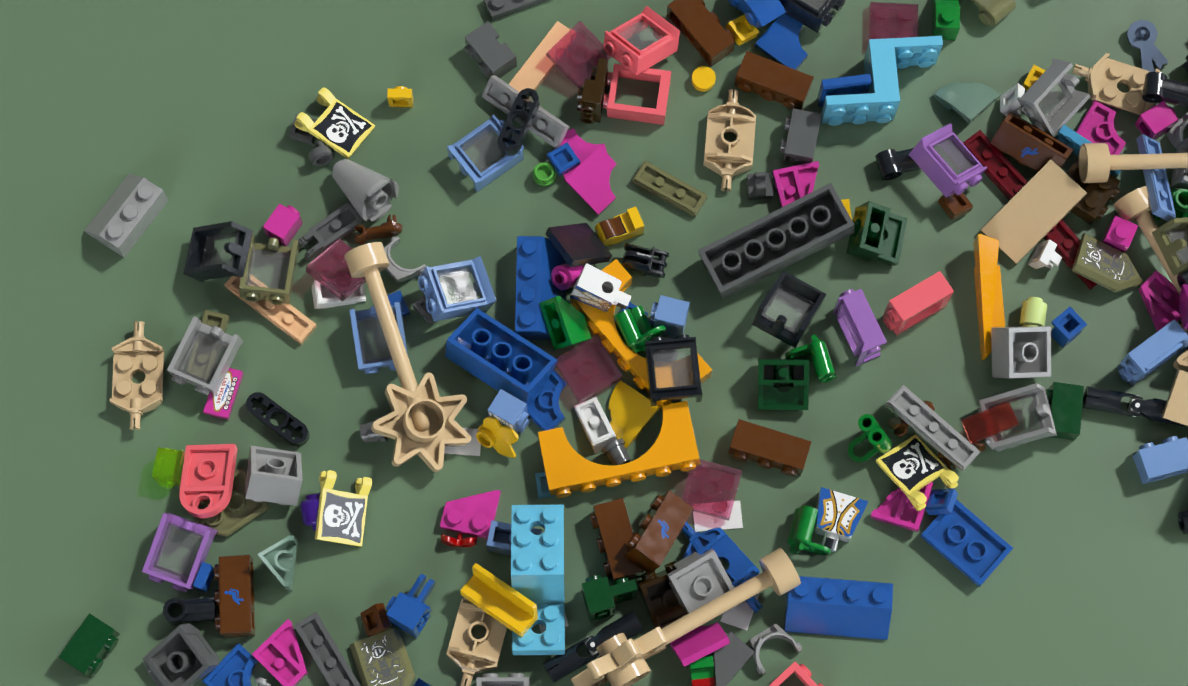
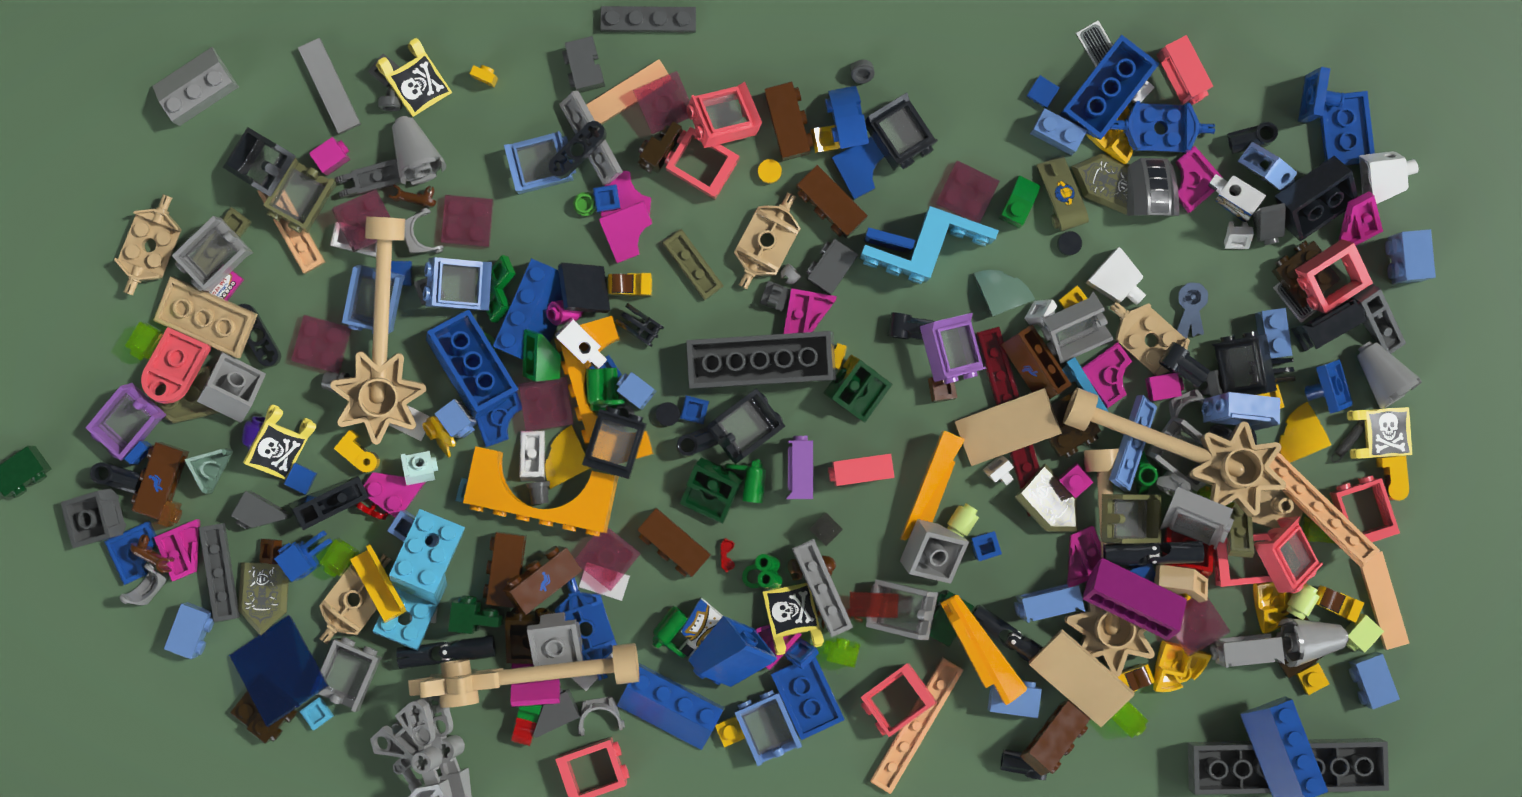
camera: 20 degrees right, 15 degrees up
none -> reddish brown piece [130,534,175,573]
none -> tan tile [153,277,258,358]
none -> clear orange plate [158,500,182,527]
none -> dark grey slope [231,490,292,529]
none -> blue tile [284,463,317,495]
none -> black slope [289,476,369,530]
none -> clear pink plate [291,315,351,373]
none -> light grey tile [298,38,361,134]
none -> clear neon green brick [319,538,359,577]
none -> yellow leg [334,430,380,473]
none -> light aqua brick [401,451,438,485]
none -> clear pink plate [441,195,494,247]
none -> green tile [486,255,516,323]
none -> black tile [656,402,680,426]
none -> black piece [677,427,719,457]
none -> blue tile [680,395,709,424]
none -> blue slope [688,616,777,687]
none -> yellow plate [715,715,745,748]
none -> red piece [720,538,735,572]
none -> window [735,690,802,766]
none -> light grey hinge [780,263,802,284]
none -> clear smoke brick [808,512,843,546]
none -> clear neon green brick [823,637,860,668]
none -> coral window [861,663,938,737]
none -> light nougat tile [870,657,964,794]
none -> light orange wedge [940,595,1027,705]
none -> black tile [1057,231,1082,256]
none -> white torso [1085,247,1146,305]

